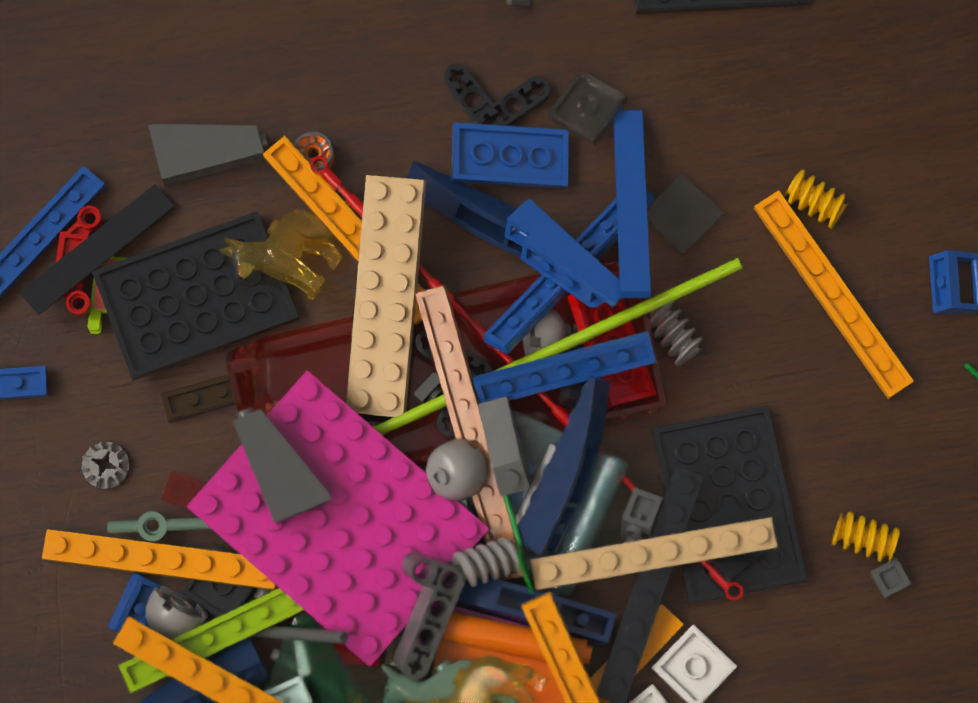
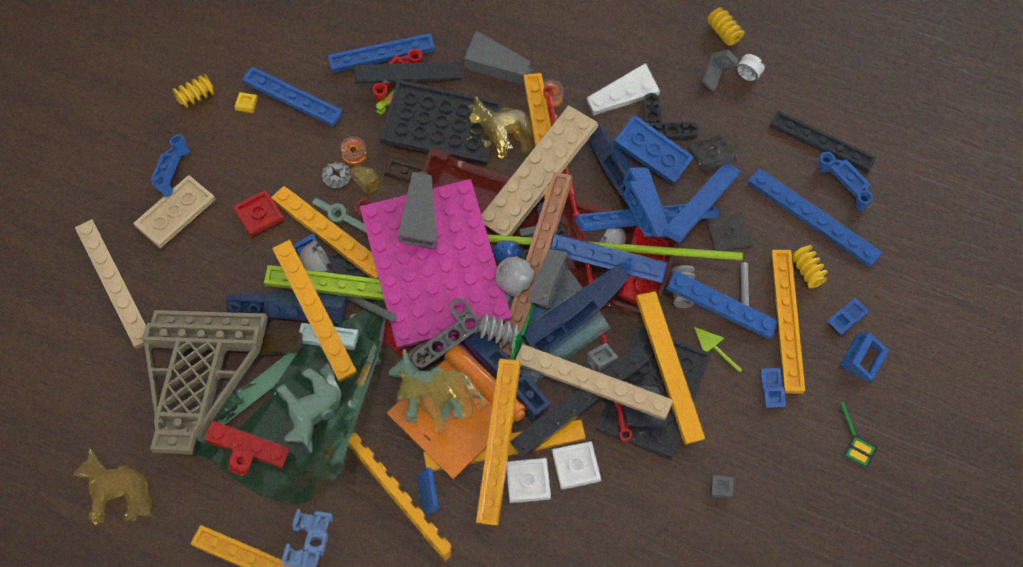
camera: 30 degrees right, 15 degrees down
yellow piece [832,511,900,562] -> none
none -> red plate [233,190,284,237]
none -> orange wheel [340,137,367,166]
none -> clear yellow rock [350,165,382,194]
none -> blue head [493,240,522,264]
none -> white wing [587,63,660,116]
none -> light orange tile [636,291,705,445]
none -> blue plate [666,270,777,339]
none -> lime piece [694,327,742,372]
none -> light grey bar [740,262,749,306]
none -> blue plate [748,168,882,268]
none -> blue slope [760,368,786,408]
none -> blue plate [818,152,873,211]
none -> blue slope [827,298,869,336]

